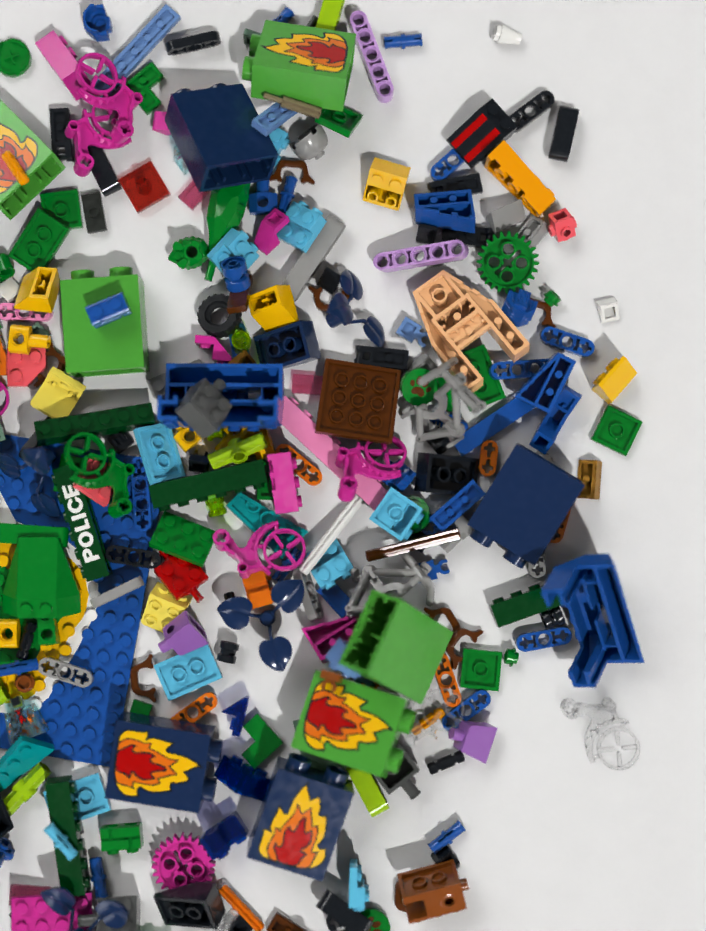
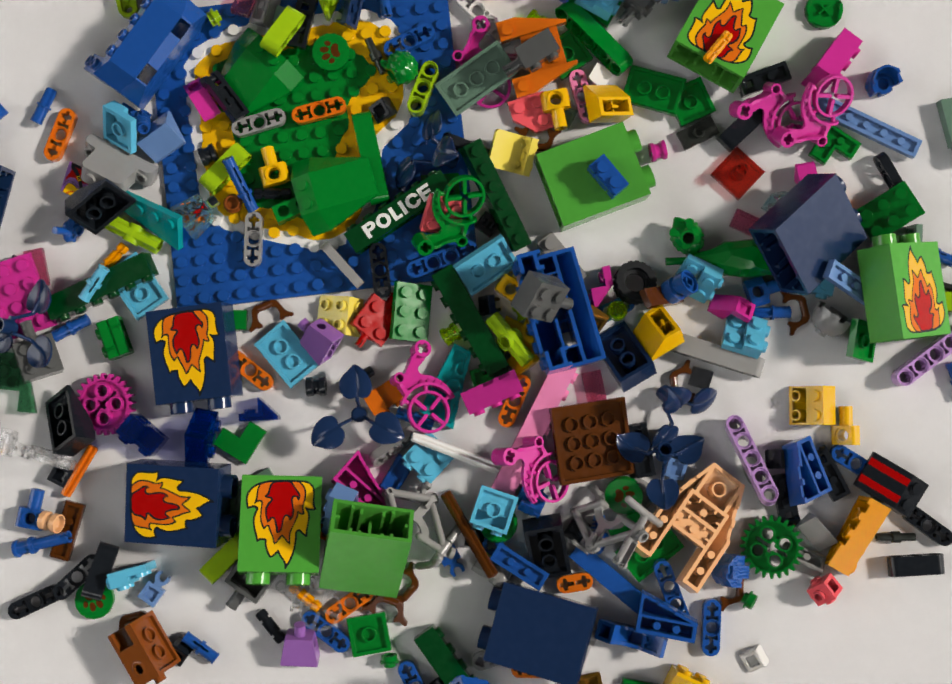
camera: 75 degrees right, 0 degrees up
dark tan axle [263,93,322,119] -> none
dark orange tile [320,669,344,693] -> none
none -> light orange axle [101,242,129,268]
none -> medium blue plate [137,570,171,607]
none -> dark blue plant [616,432,704,510]
none -> dark pink wheel [648,140,668,162]
none -> yellow piece [831,406,860,445]
none -> green plate [857,180,925,241]
none -> pearl dark grey bar [875,531,916,543]

